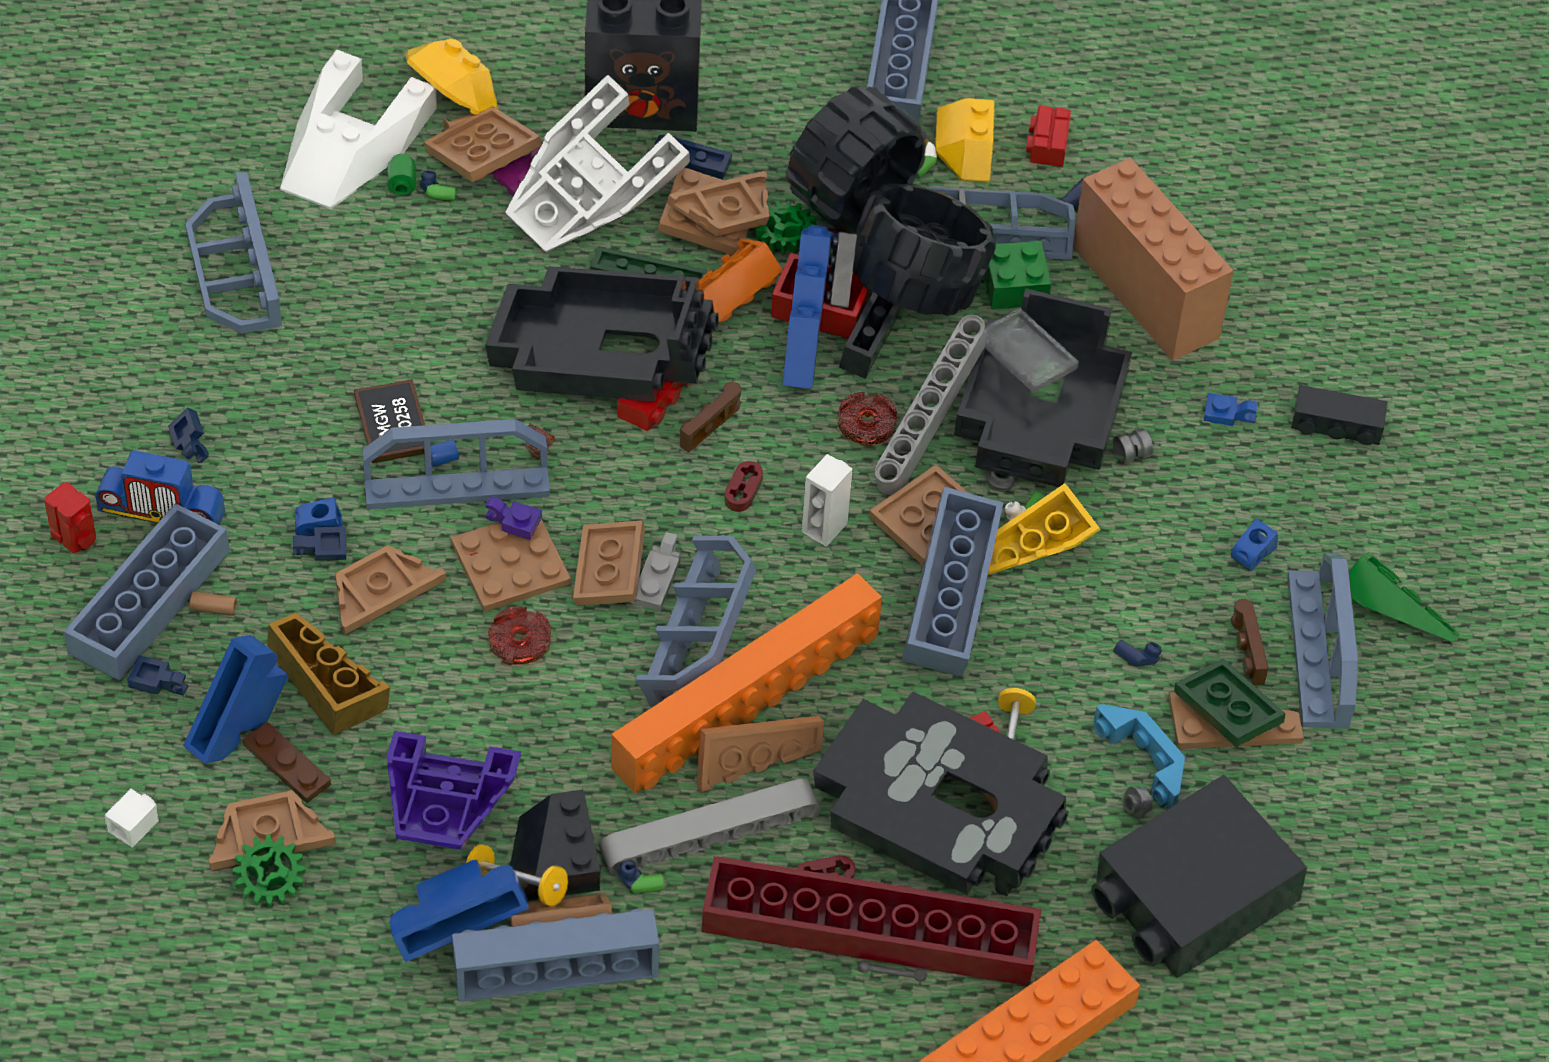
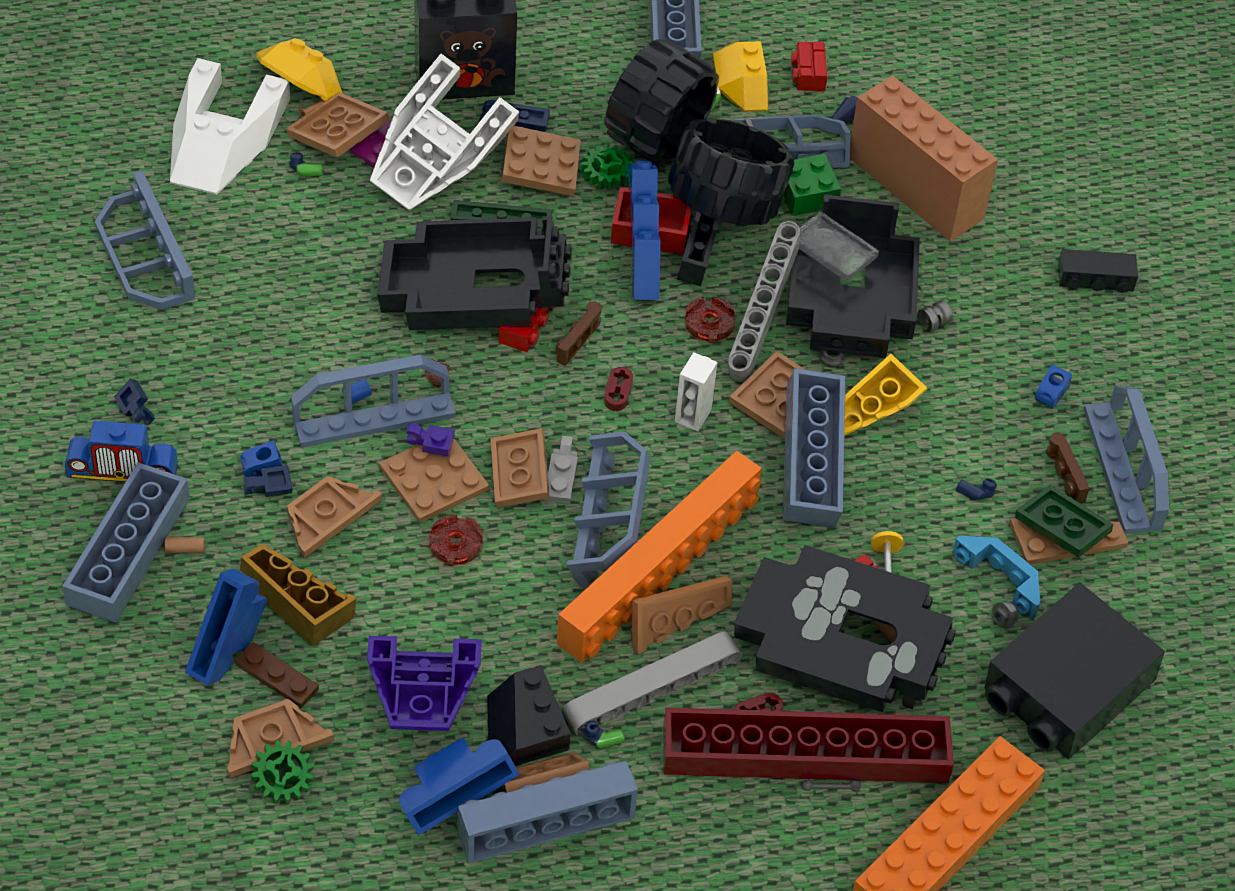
camera: 10 degrees left, 0 degrees up
red brick [44,482,96,553] -> none
white brick [105,789,158,848] -> none
dark blue plate [127,655,188,696] -> none
black tile [354,379,431,464] -> none
green brick [387,154,416,195] -> none
yellow axle [466,844,568,906] -> none
medium nougat wing [667,171,769,237] -> none
orange wedge [699,238,783,323] -> none
piece [824,232,857,309] -> none
white arm [1005,492,1045,521] -> none
blue plate [1204,393,1258,426] -> none
green wedge [1349,552,1460,642] -> none

